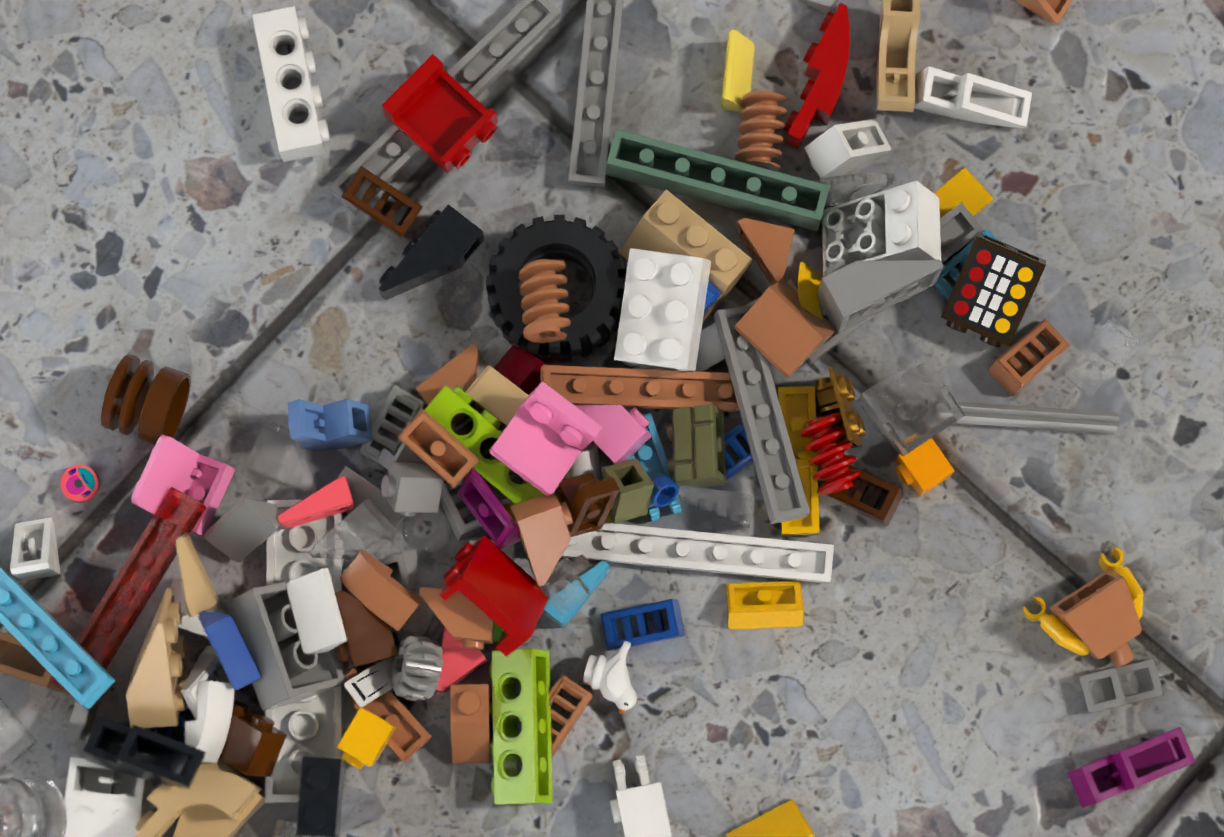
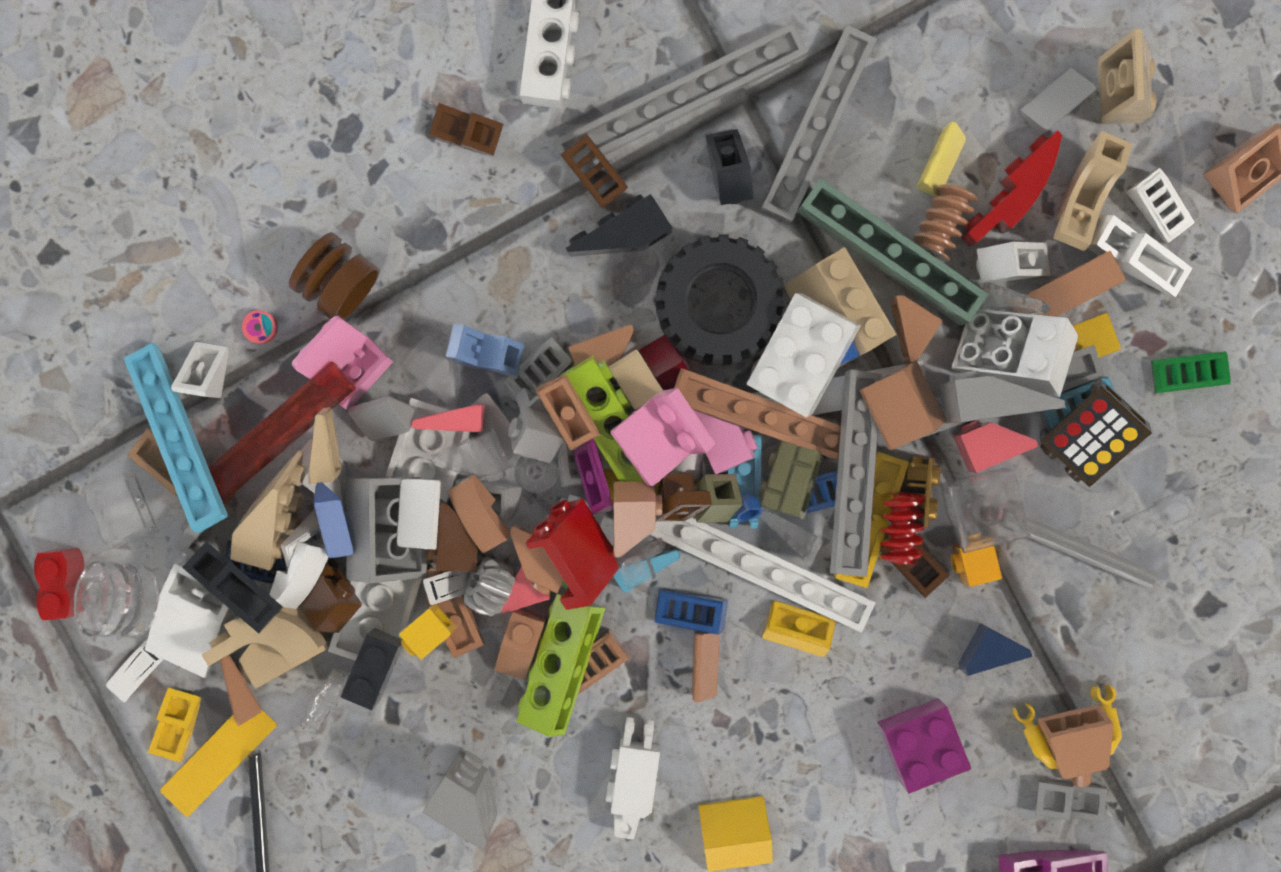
camera: 20 degrees right, 10 degrees up
red panel [382,54,498,174] -> none
nougat piece [519,259,571,343] -> none
white animal [583,641,637,714] -> none
yellow sticker [797,262,823,321] -> none
nougat slope [988,319,1070,397] -> none
none -> reddish brown slope [428,103,504,156]
none -> nougat slope [691,631,720,702]
none -> black slope [705,129,754,205]
none -> magenta brick [877,698,972,794]
none -> coral slope [953,420,1038,473]
none -> dark blue slope [958,623,1033,676]
none -> nougat slope [1010,250,1126,317]
none -> white slope [1126,168,1195,244]
none -> green slope [1151,351,1231,393]

